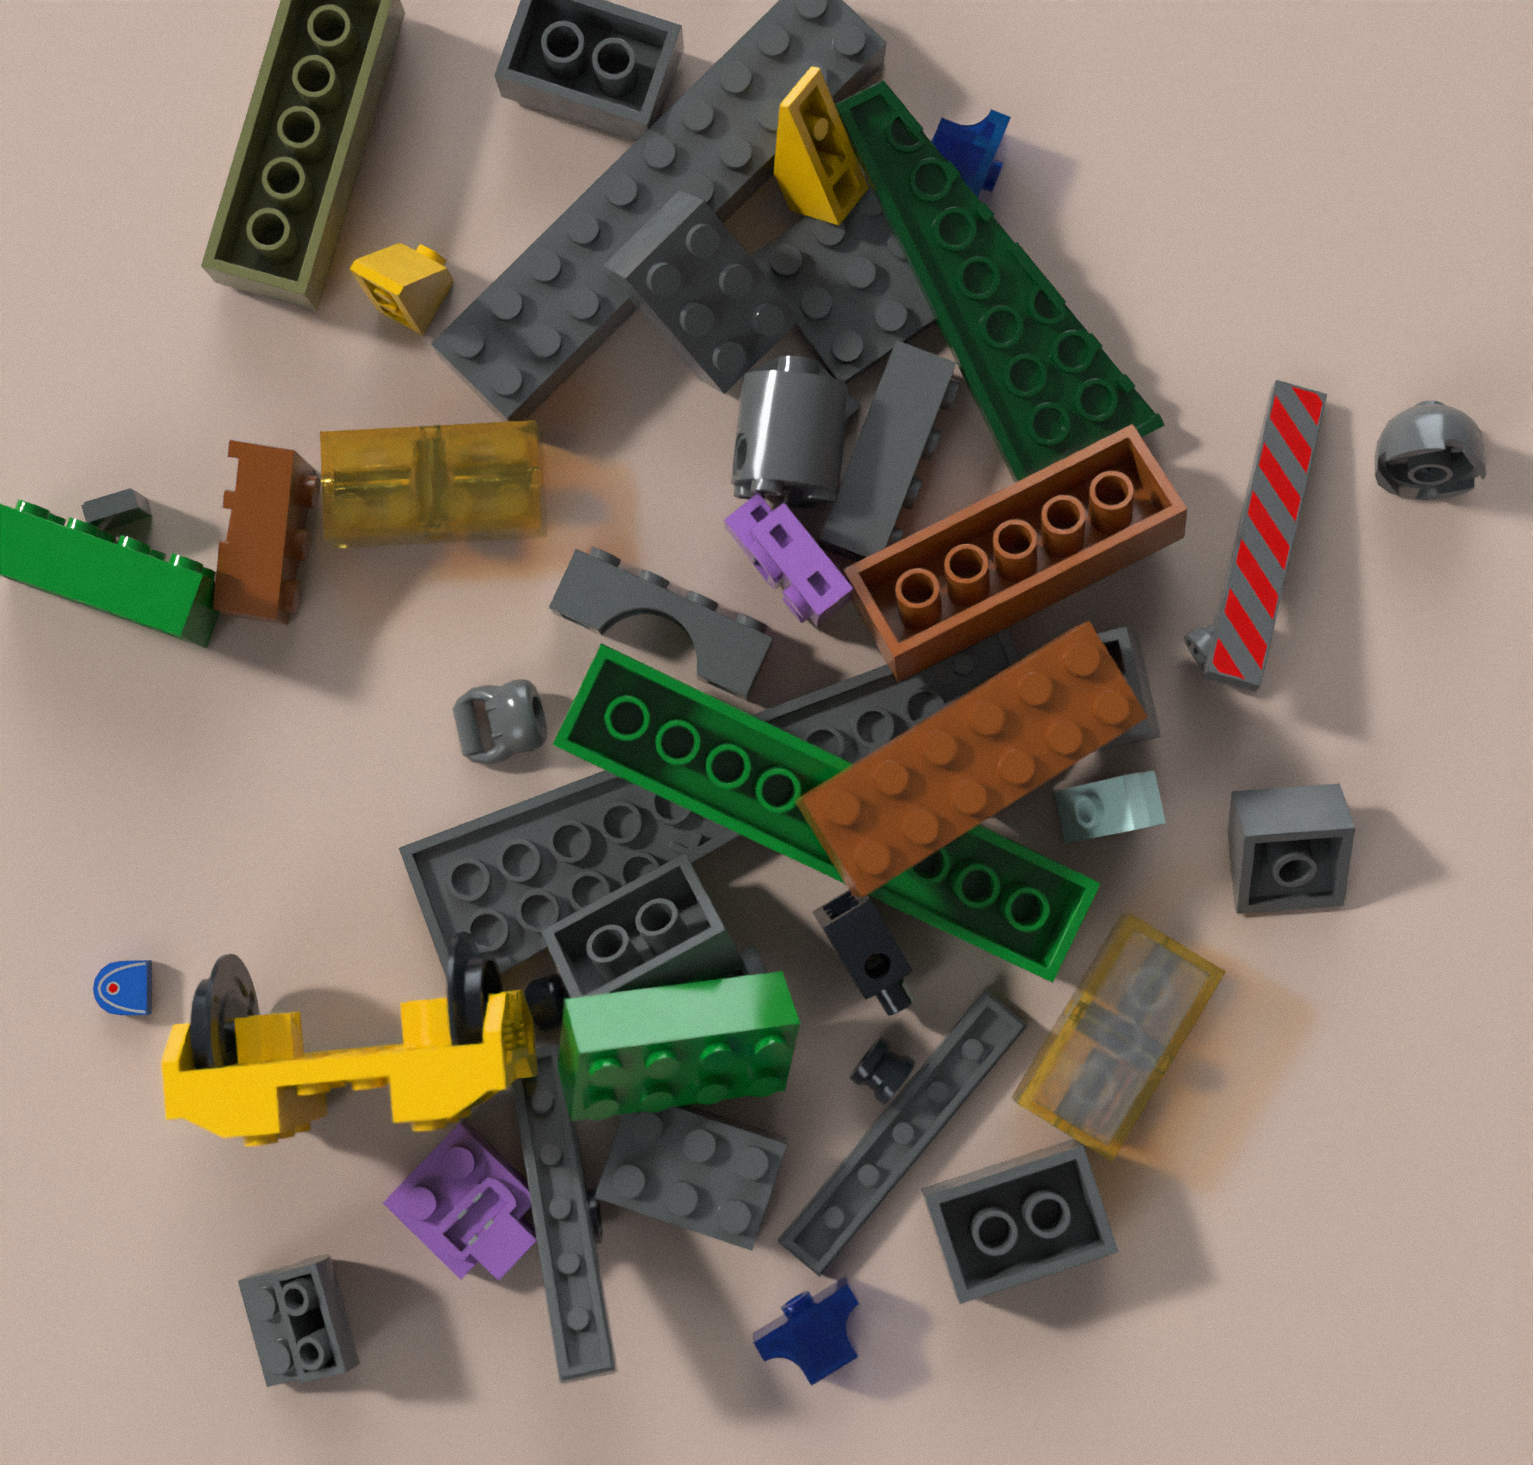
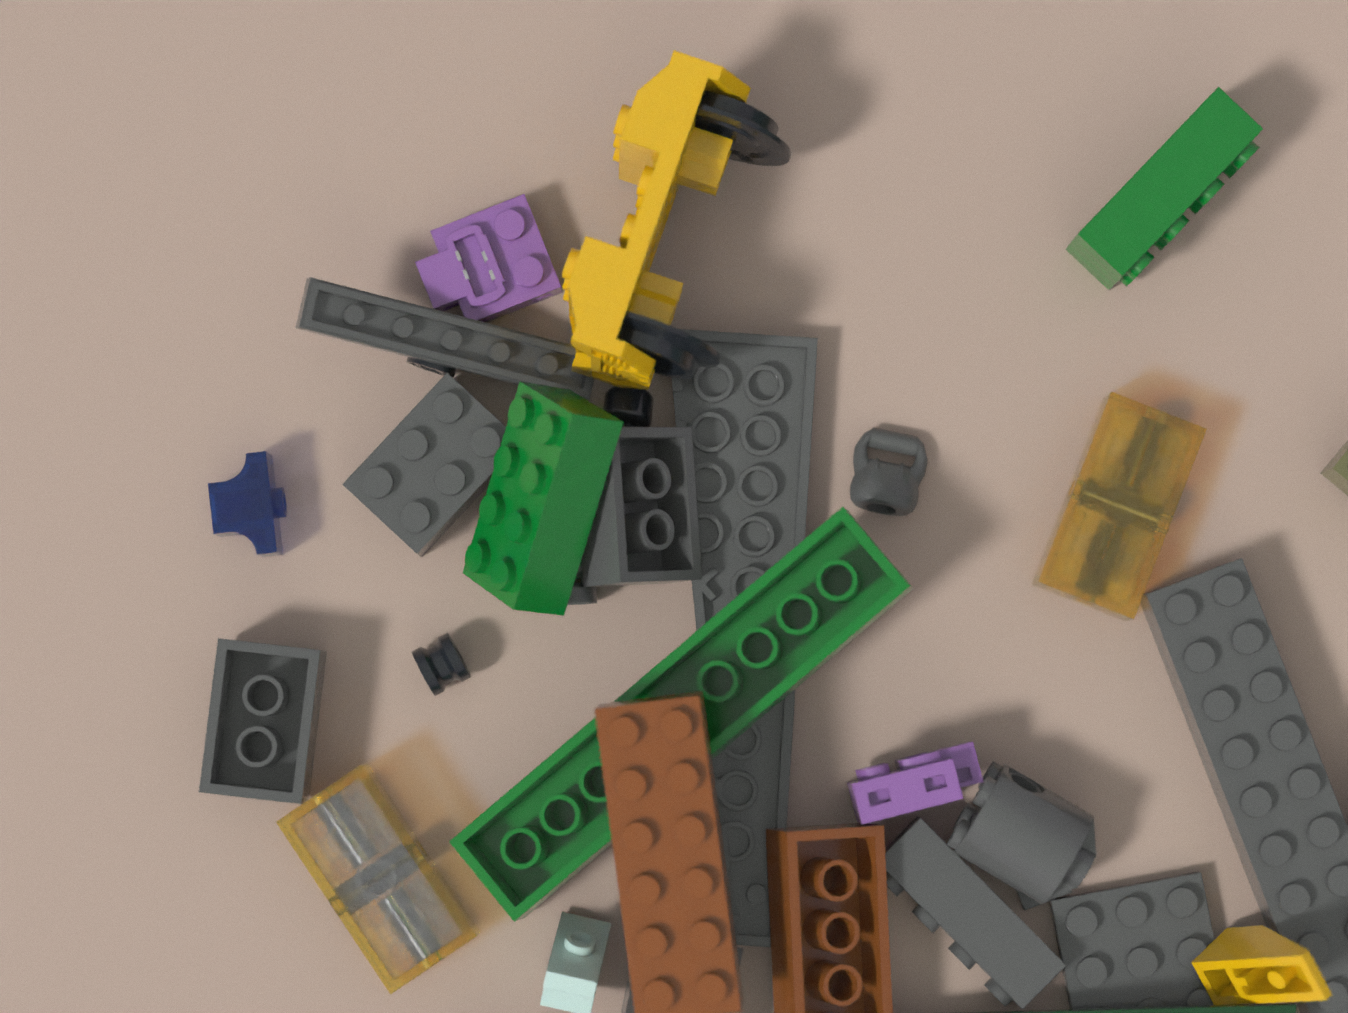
camera: 115 degrees right, 0 degrees up
dark grey tile [81,488,152,531] -> none
blue tile [93,960,152,1015] -> none
dark orange wedge [213,440,320,625] -> none
dark grey brick [238,1254,360,1387] -> none
yellow slope [350,242,454,336] -> none
dark grey arch [549,547,773,701] -> none
dark grey brick [602,190,800,394] -> none
dark grey tile [778,990,1028,1277] -> none
black torso [812,890,915,1016] -> none

